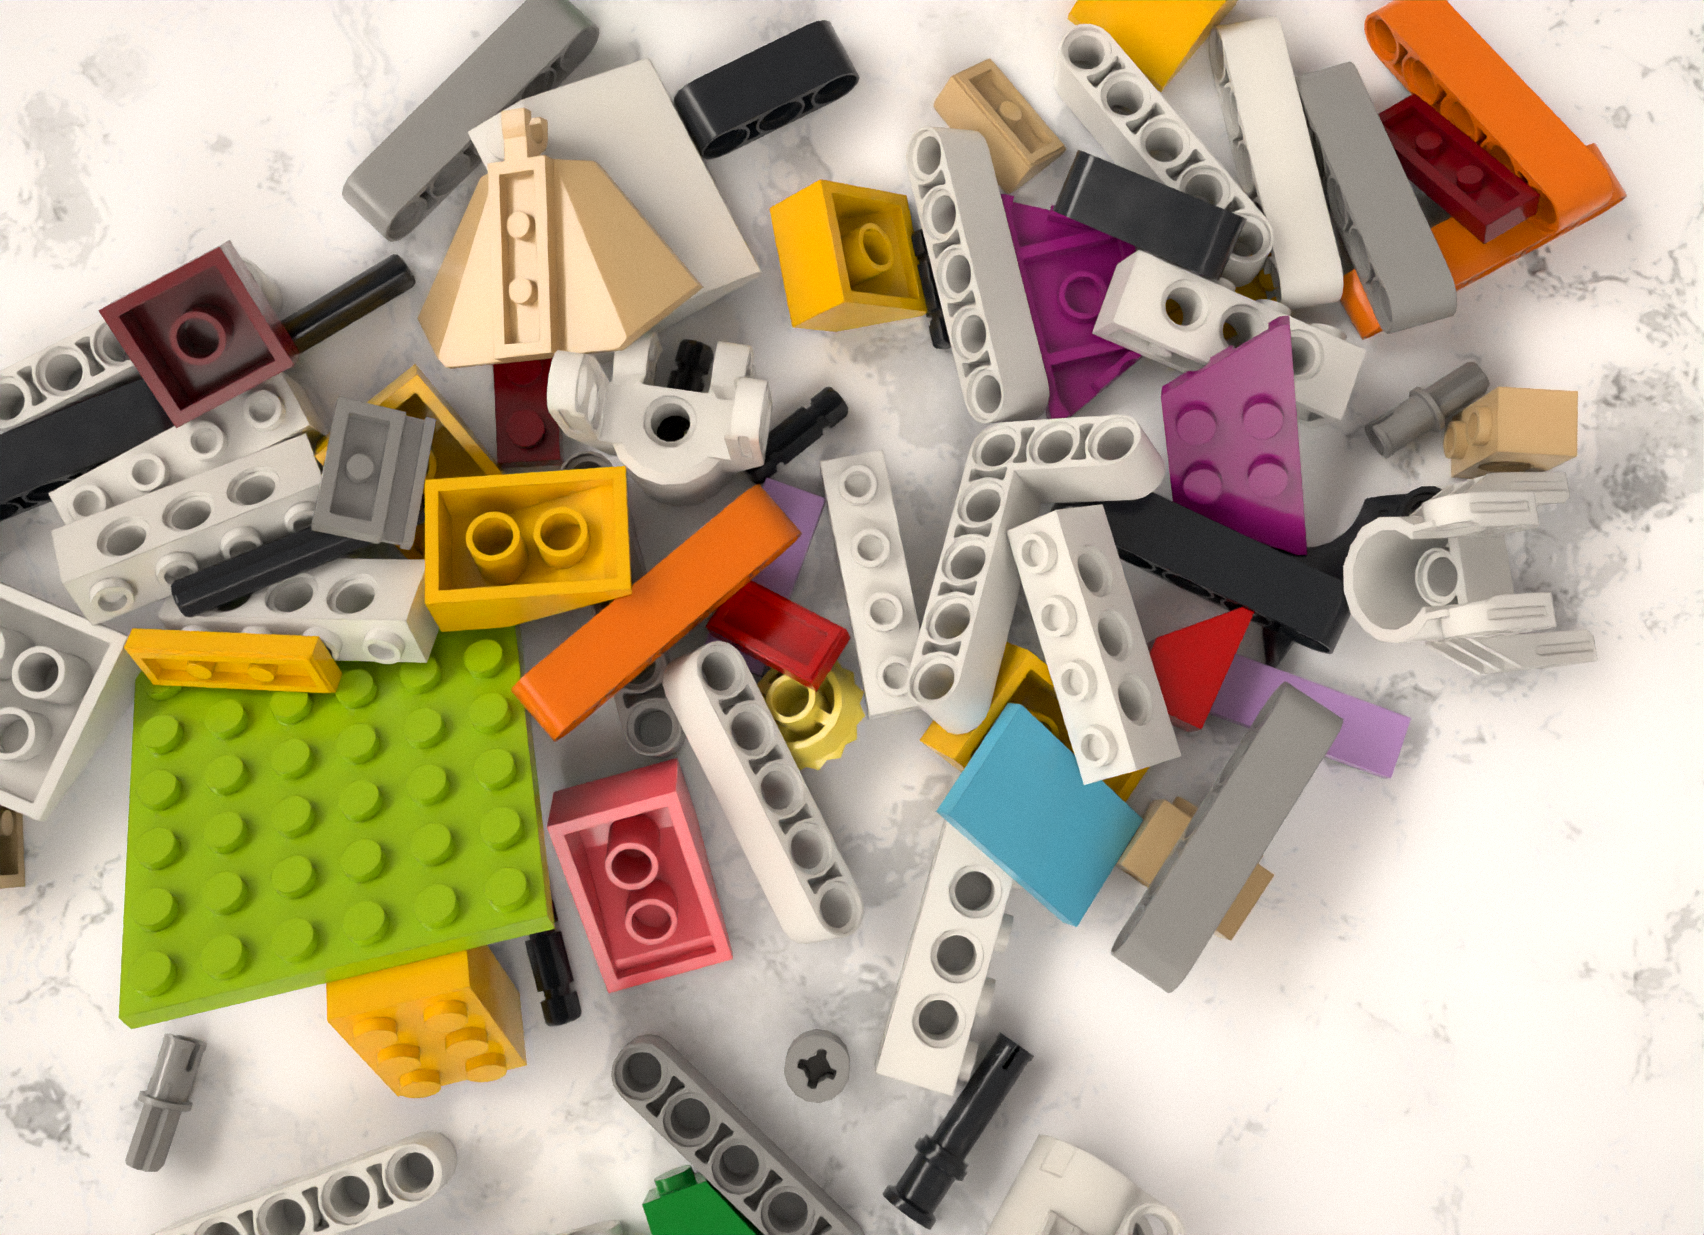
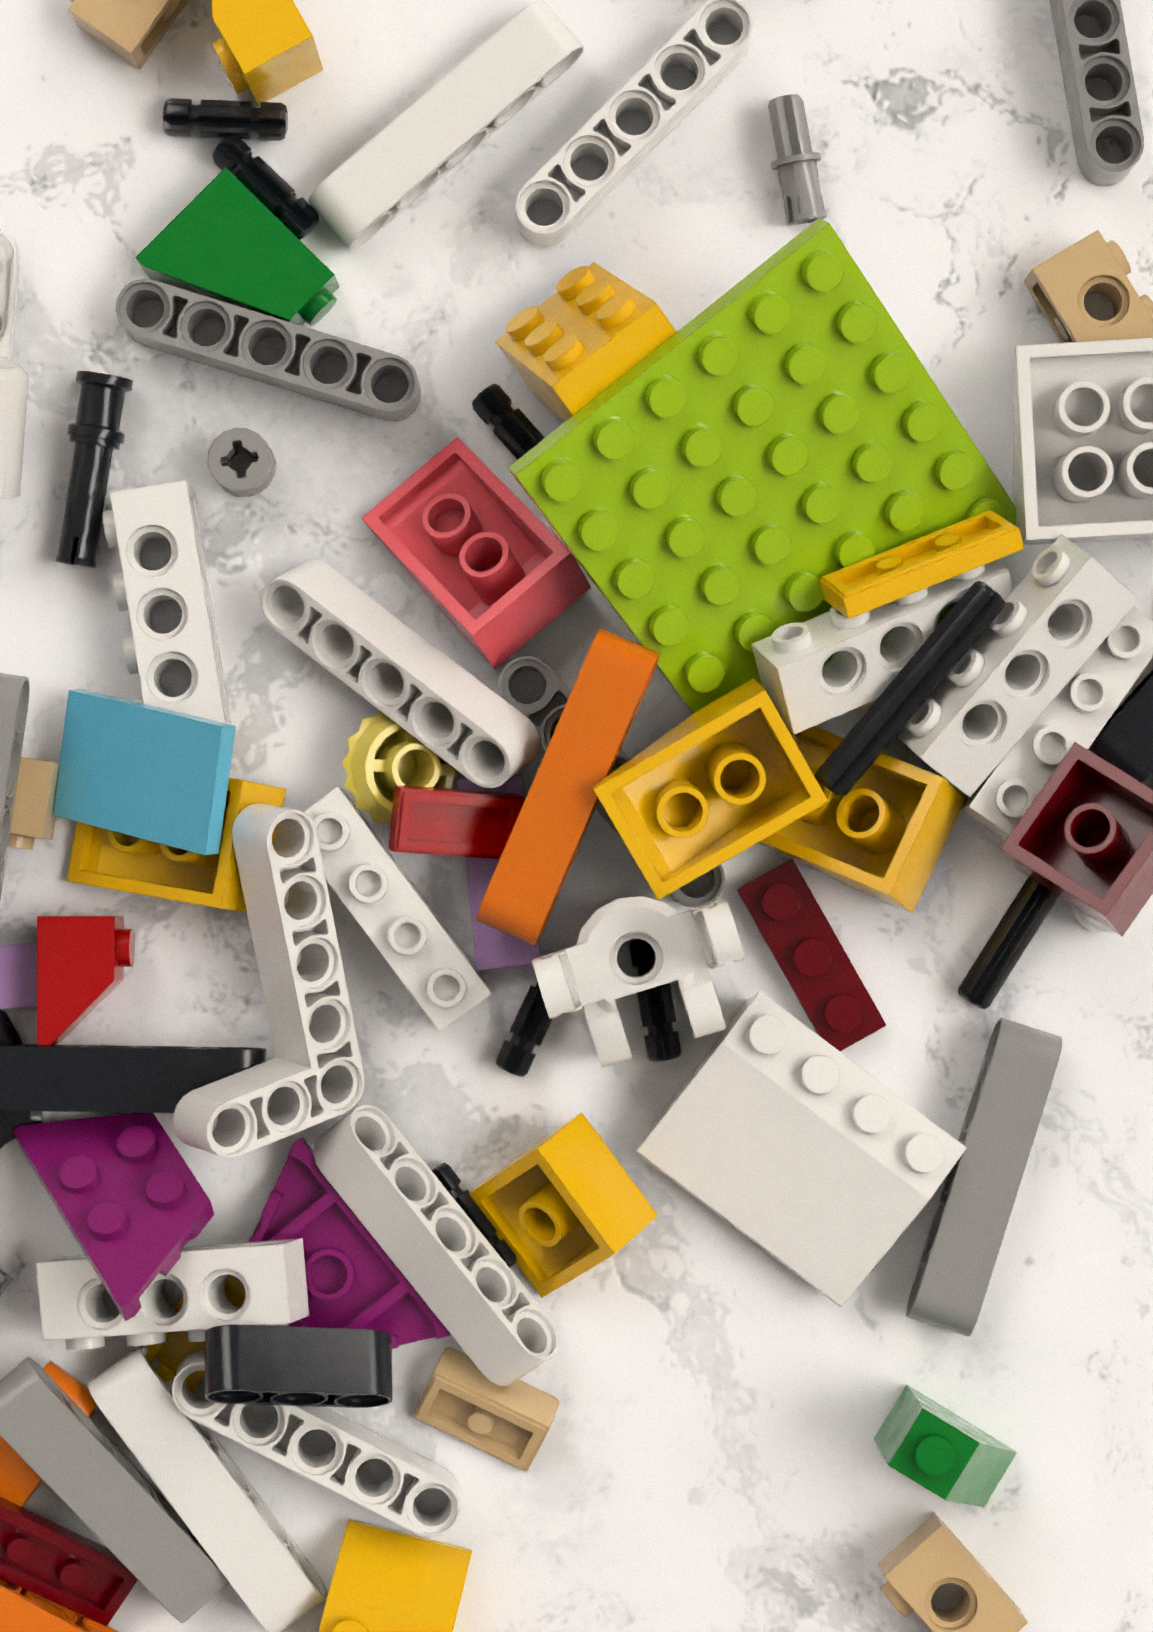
camera: 160 degrees right, 5 degrees up
light grey plate [311,396,436,550] -> none
tan panel [417,108,704,369] -> none
black beam [673,20,860,159] -> none
white brick [1006,504,1181,785] -> none

